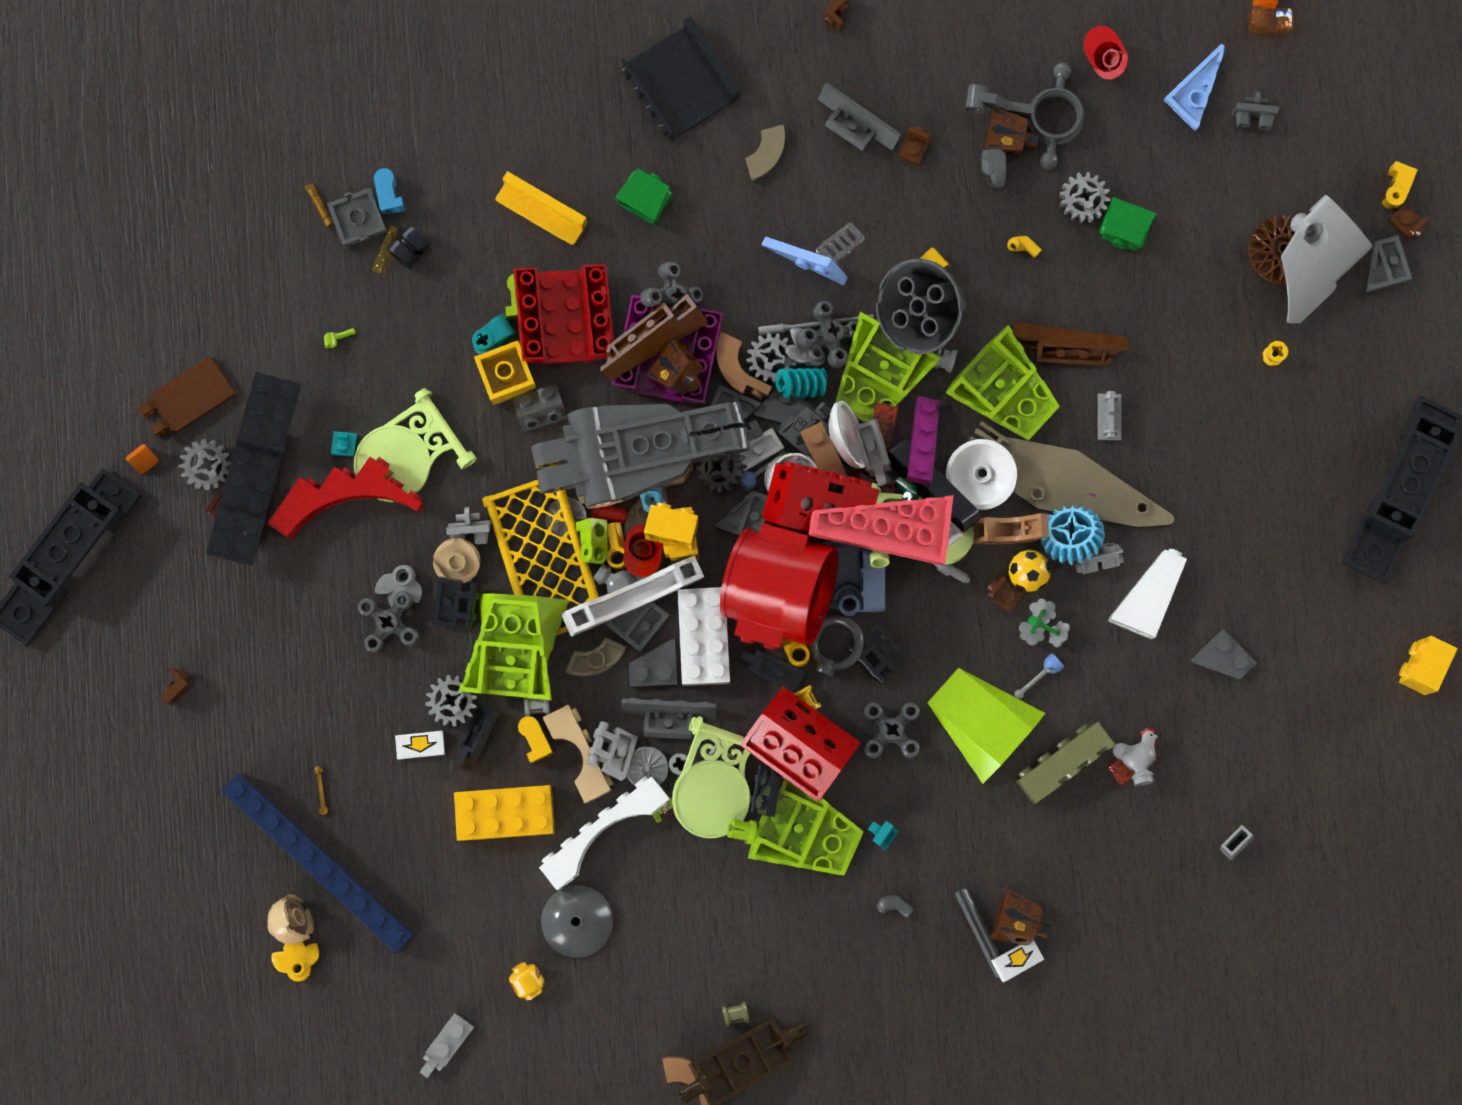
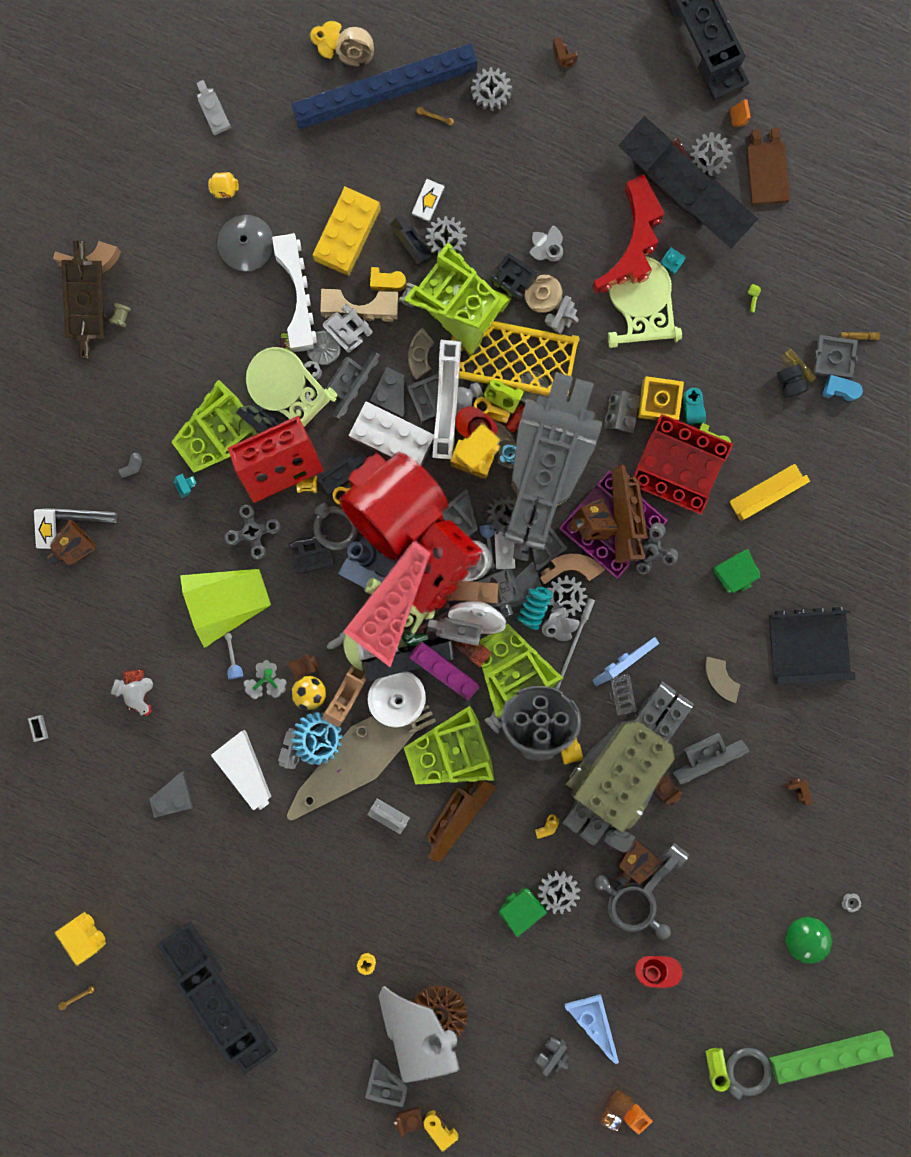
camera: 115 degrees right, 5 degrees up
dark grey gear [358,591,420,653] -> none
lime bush [727,819,757,845] -> none
dark grey gear [797,301,858,369] -> none
olive wedge [1016,722,1115,804] -> none
none -> light grey gear [471,67,512,111]
none -> olive piece [561,681,693,846]

